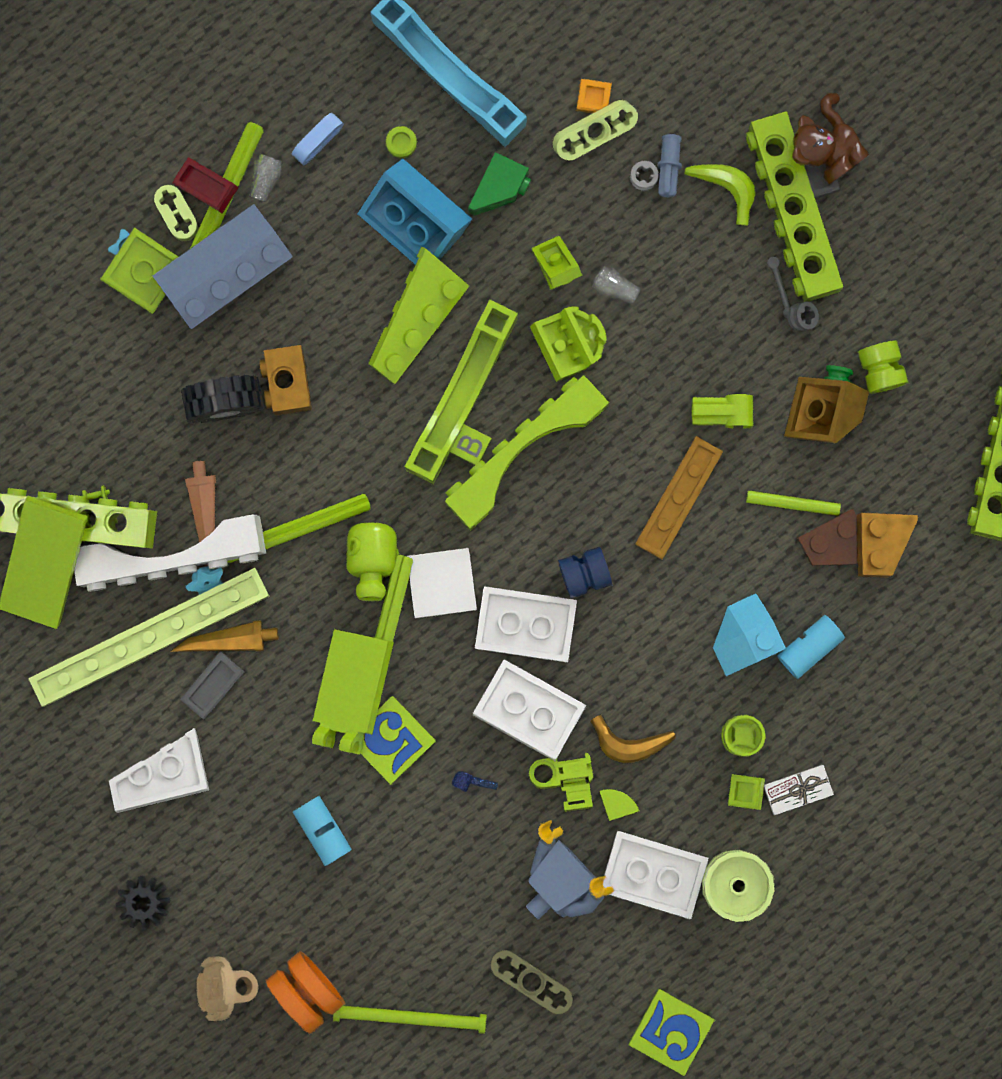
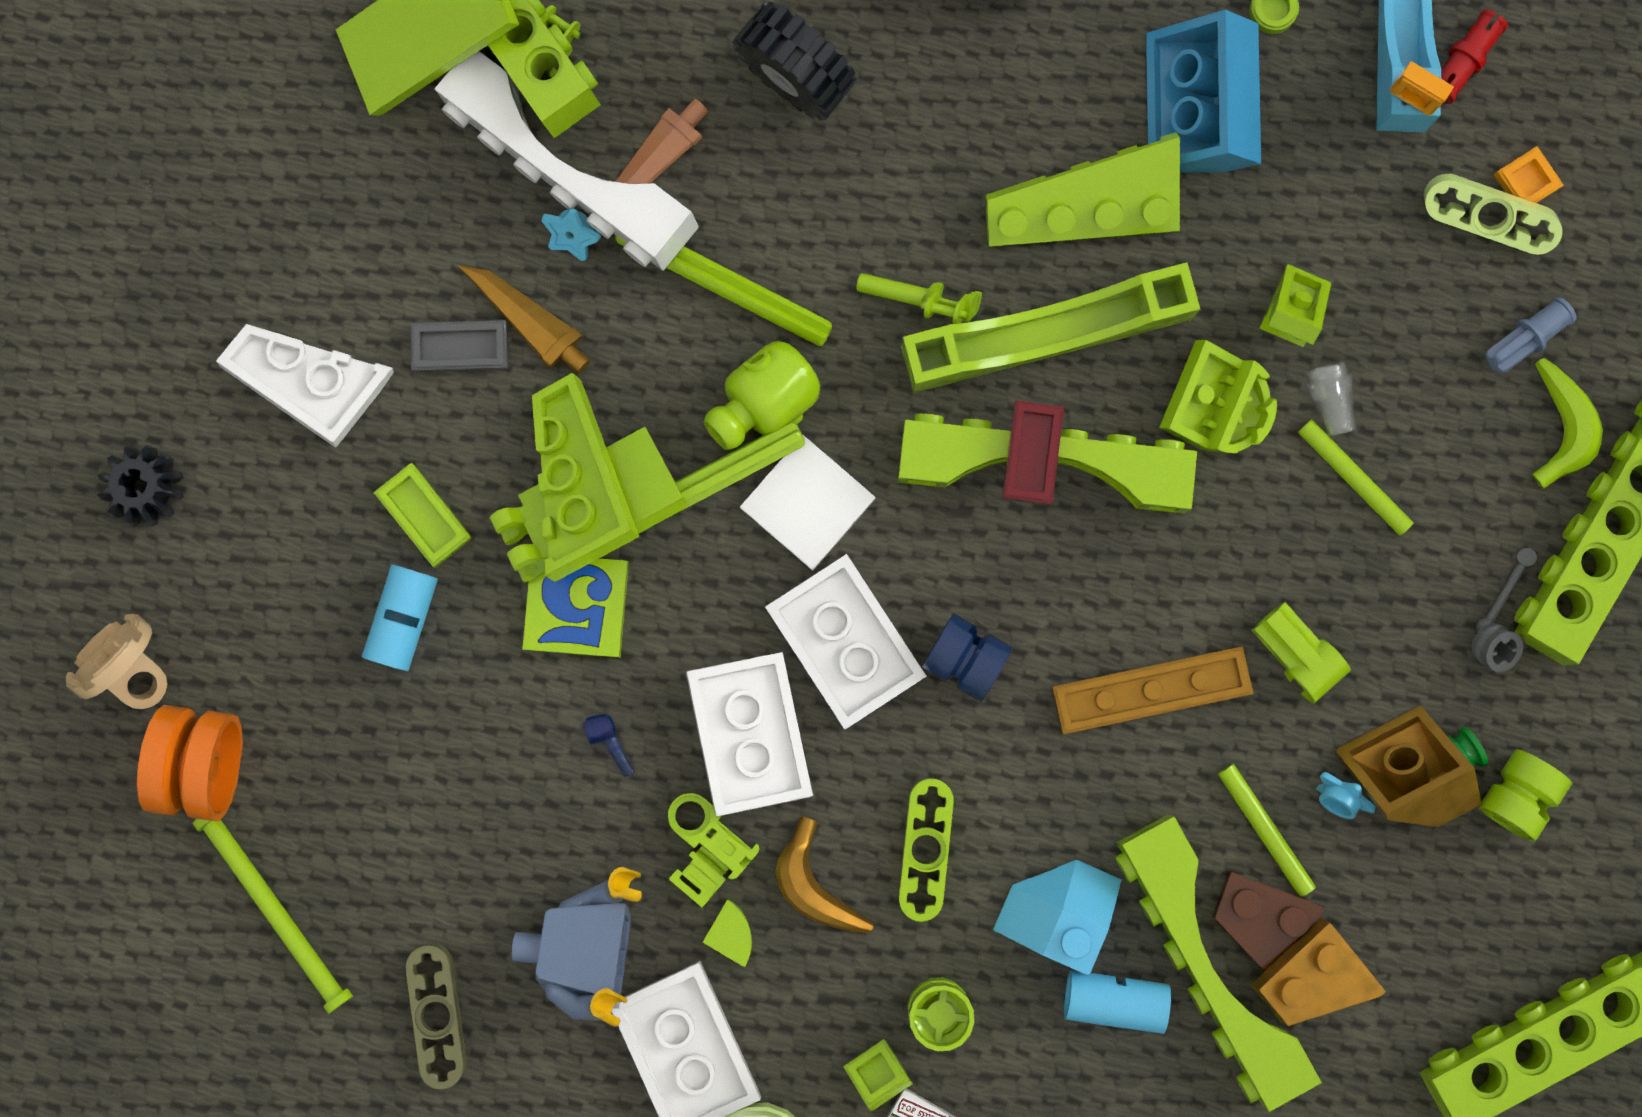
camera: 55 degrees right, 0 degrees up
yellowish green plate [28,568,270,707] -> none
pearl gold brick [260,345,312,416] -> none
lime tile [450,424,492,465] -> none
green slope [468,152,532,216] -> none
light grey bush [630,161,658,191] -> none
none -> lime tile [374,463,473,568]
none -> lime wing [532,373,639,582]
none -> lime piece [857,273,982,324]
none -> lime beam [899,778,954,922]
none -> dark red tile [1002,400,1064,506]
none -> lime arch [1115,815,1322,1112]
none -> lime bar [1297,419,1414,536]
none -> medium azure plate [1316,772,1376,819]
none -> light orange tile [1389,61,1454,116]
none -> red pin [1441,9,1508,104]

